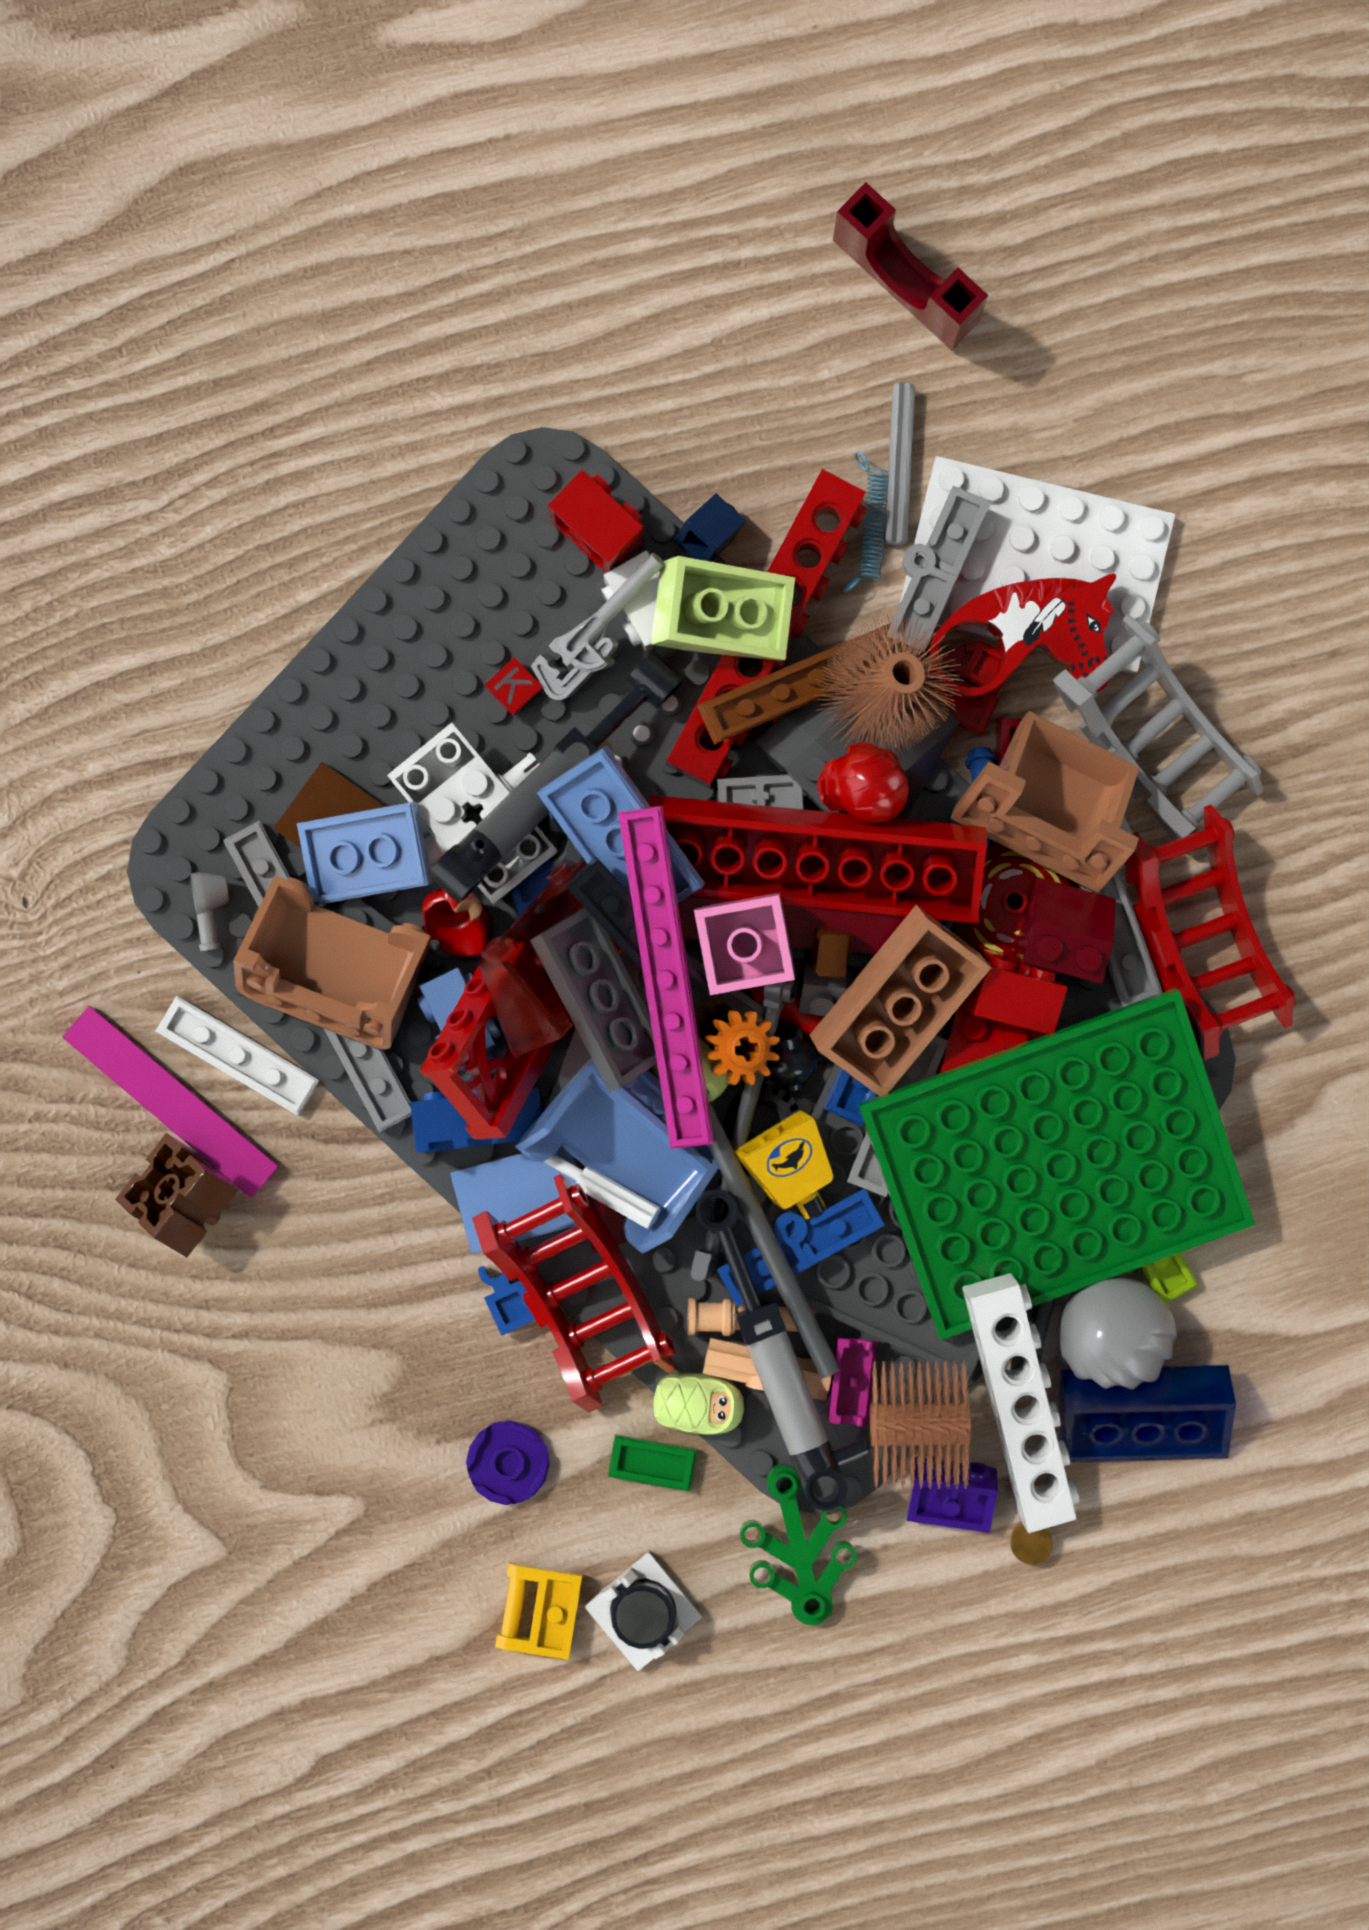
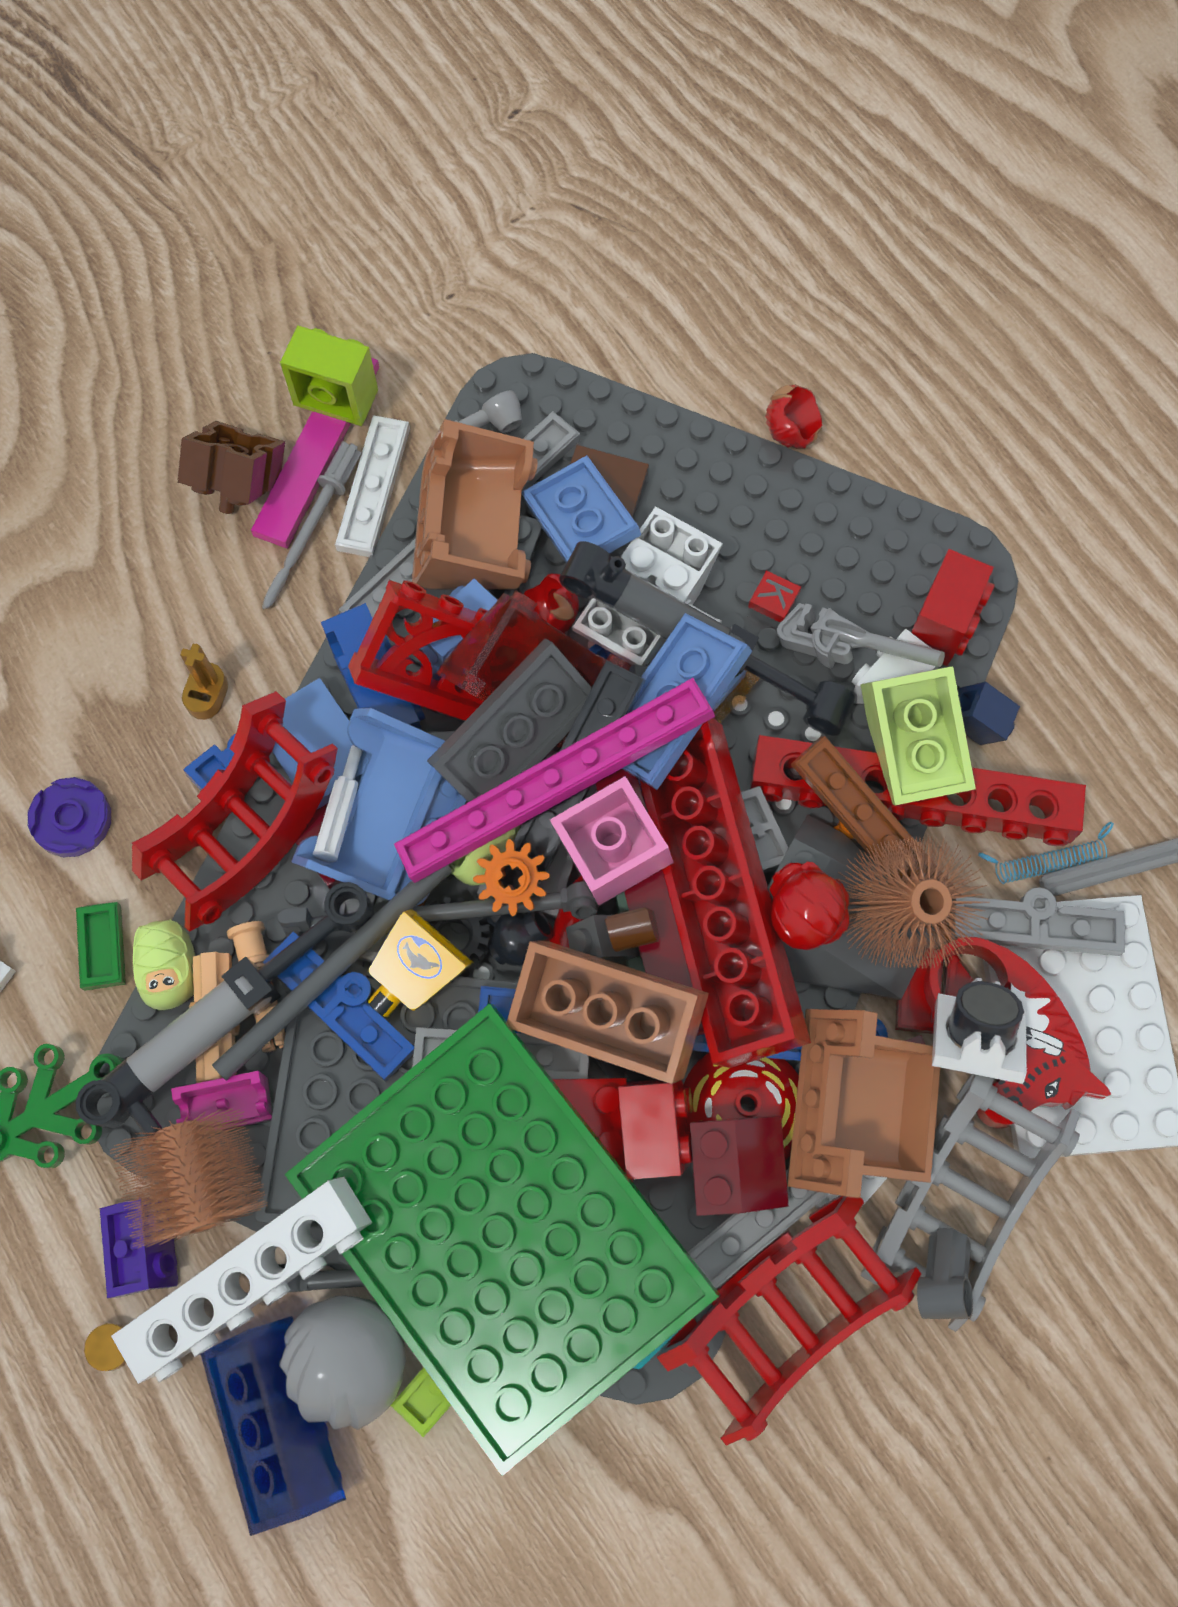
camera: 70 degrees right, 15 degrees down
none -> pearl gold piece [180,644,228,720]
none -> light grey piece [262,441,362,610]
none -> lime brick [280,325,378,426]
none -> red hair [765,384,822,449]
none -> dark grey piece [917,1228,973,1319]
none -> piece [932,978,1027,1084]

